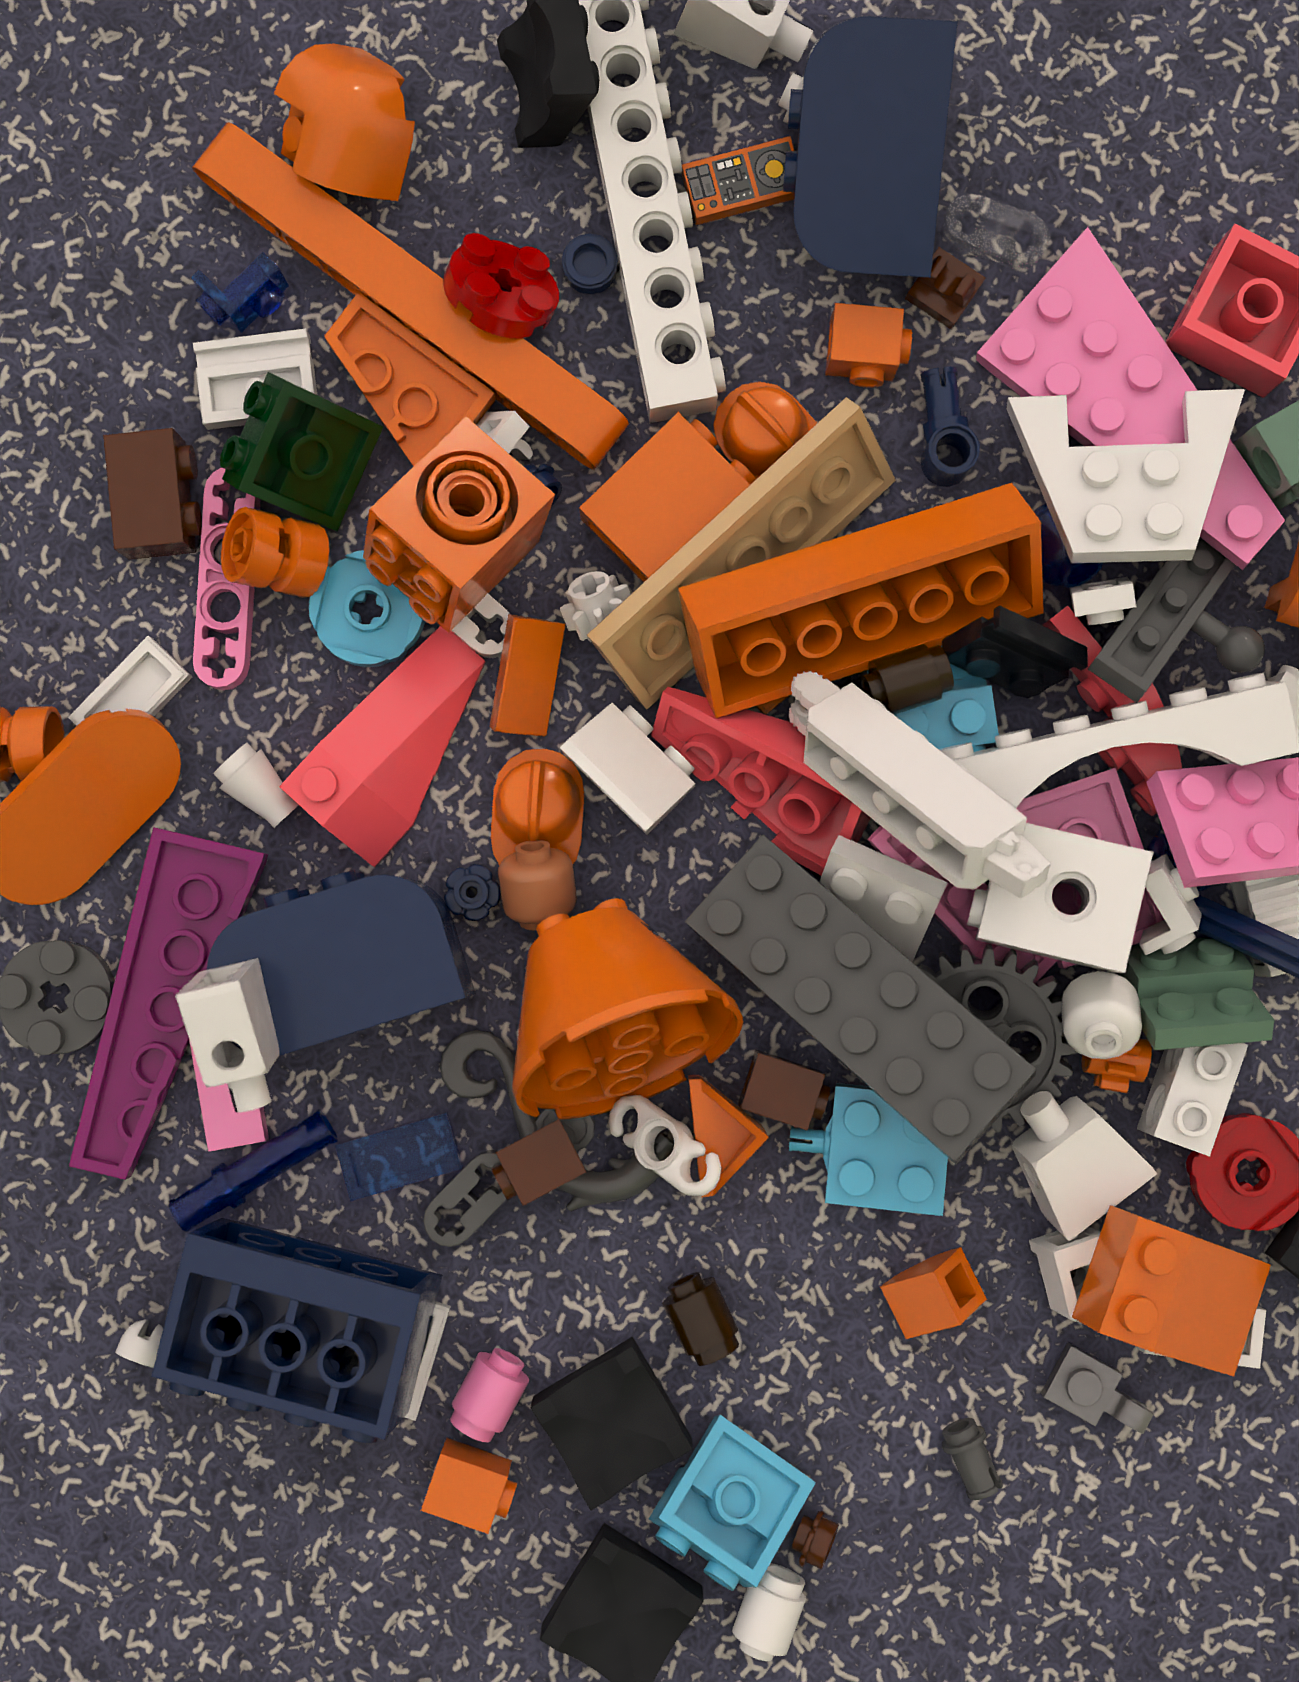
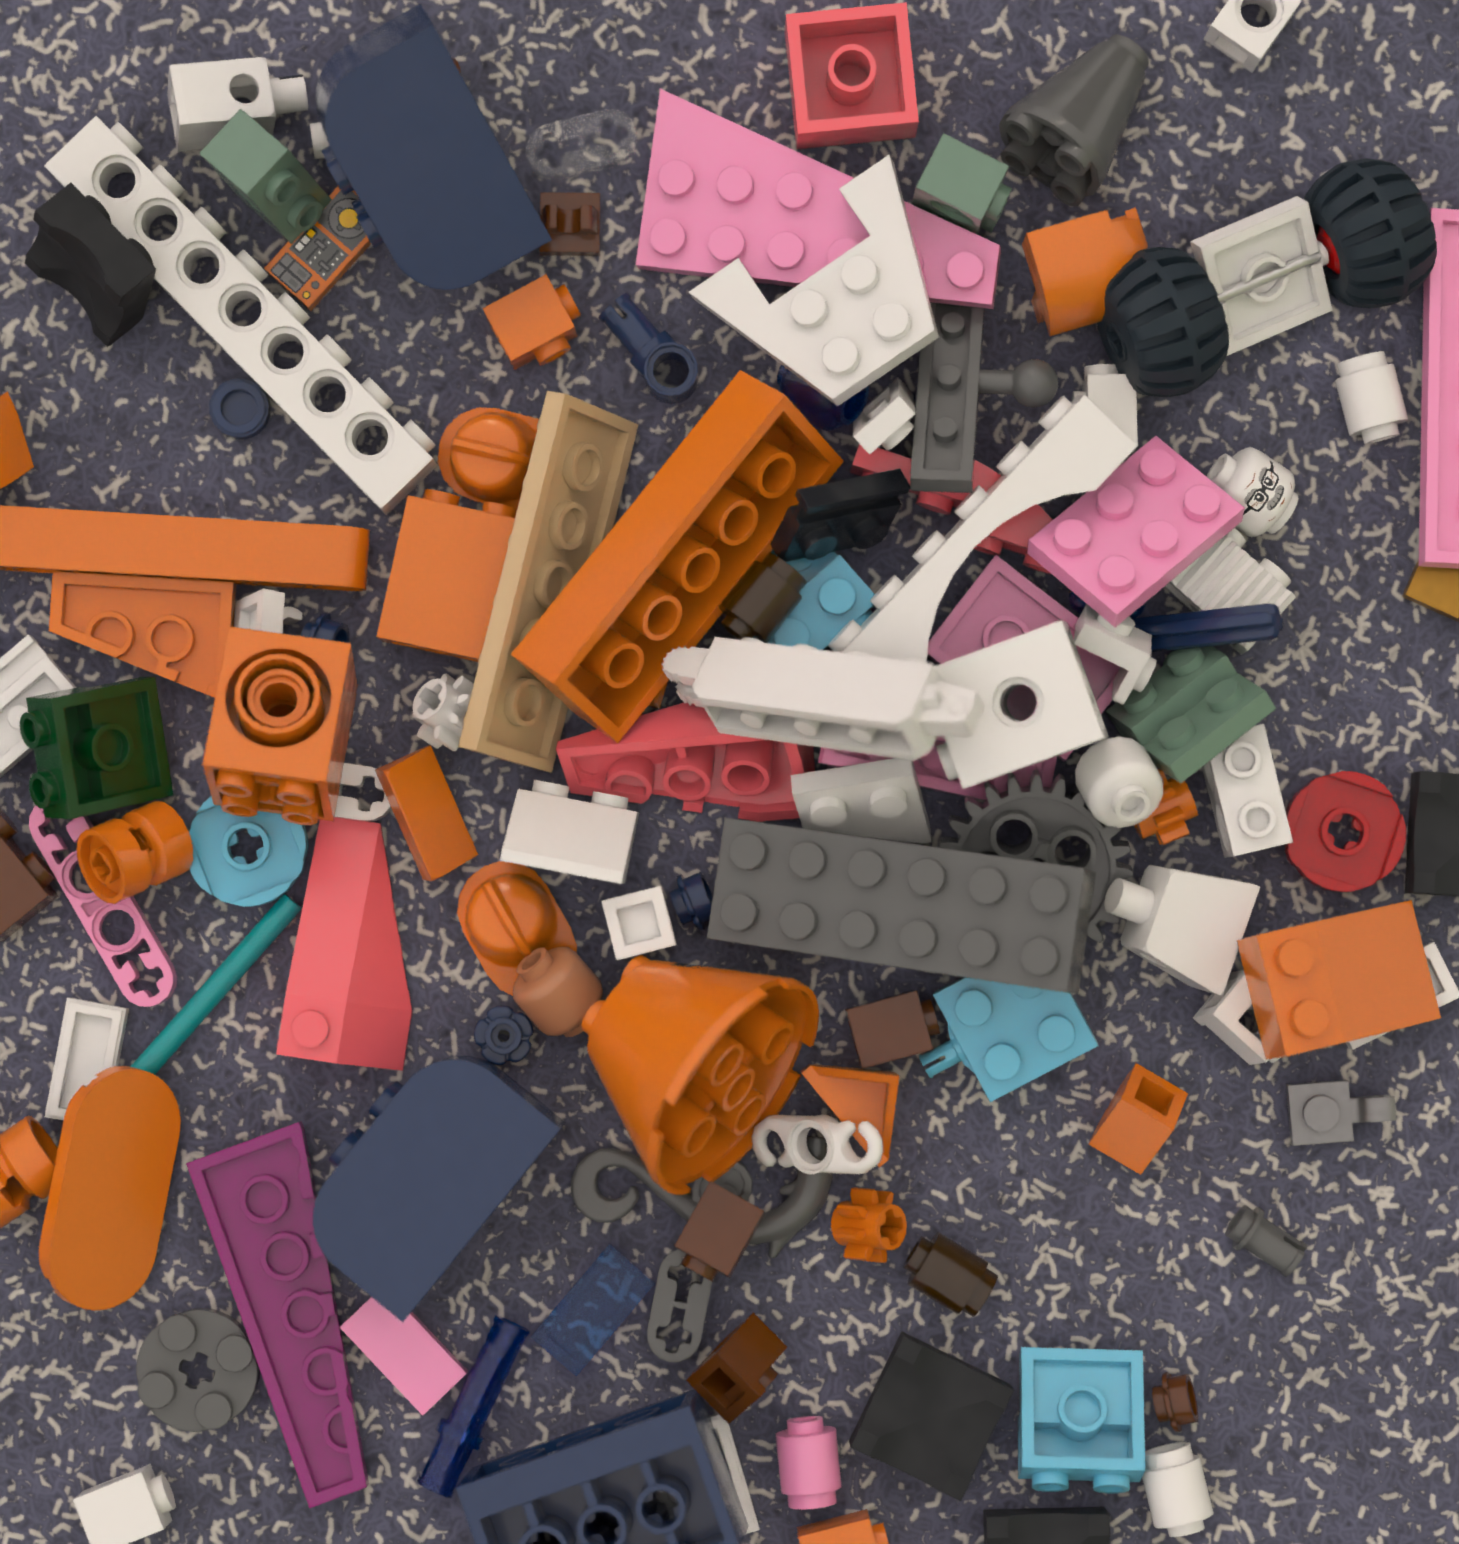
camera: 30 degrees left, 0 degrees up
white torso [176,958,279,1112] -> none
white cone [213,742,298,828] -> none
red plate [443,233,559,339] -> none
none -> teal bar [130,894,302,1075]
none -> sand green brick [199,108,332,244]
none -> white brick [602,886,677,960]
none -> dark blue plate [669,872,713,930]
none -> reddish brown brick [686,1312,787,1424]
none -> orange gear [831,1187,907,1263]

